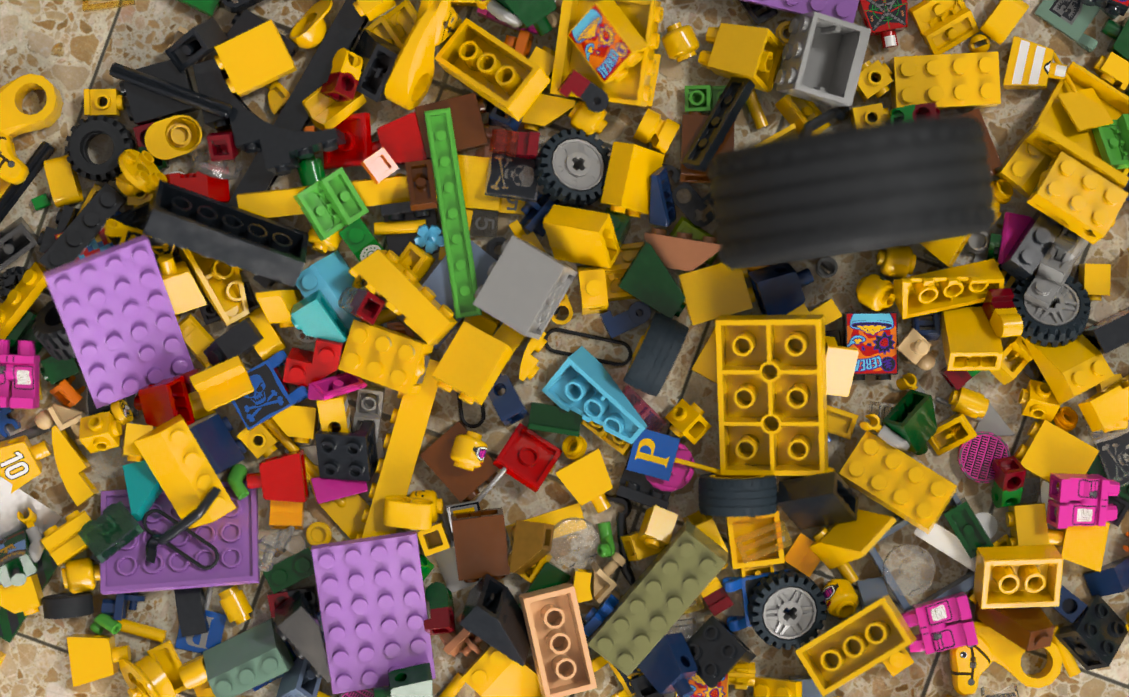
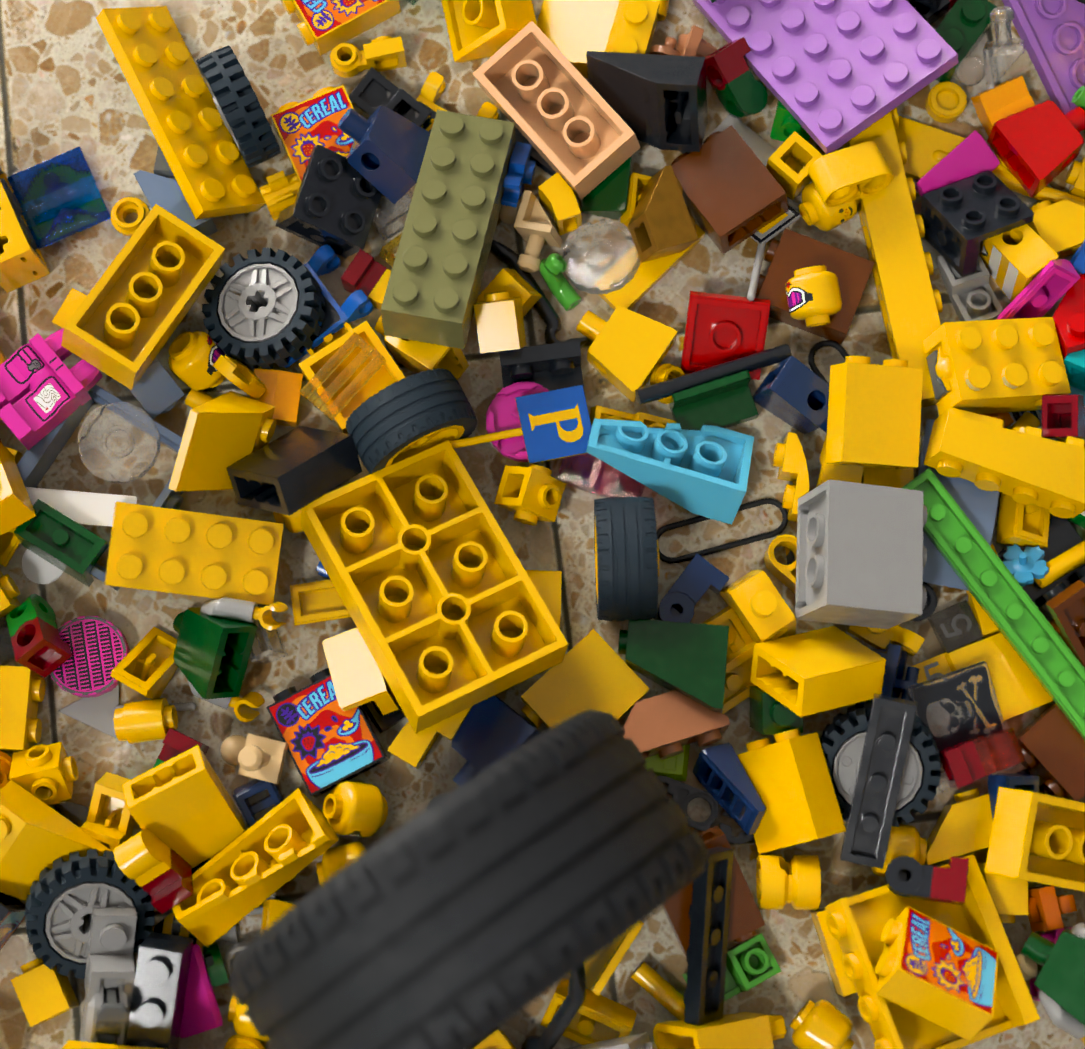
camera: 155 degrees right, 10 degrees down
none -> yellow tile [213,355,267,400]
none -> black bar [635,344,792,405]
none -> black plate [840,694,917,869]

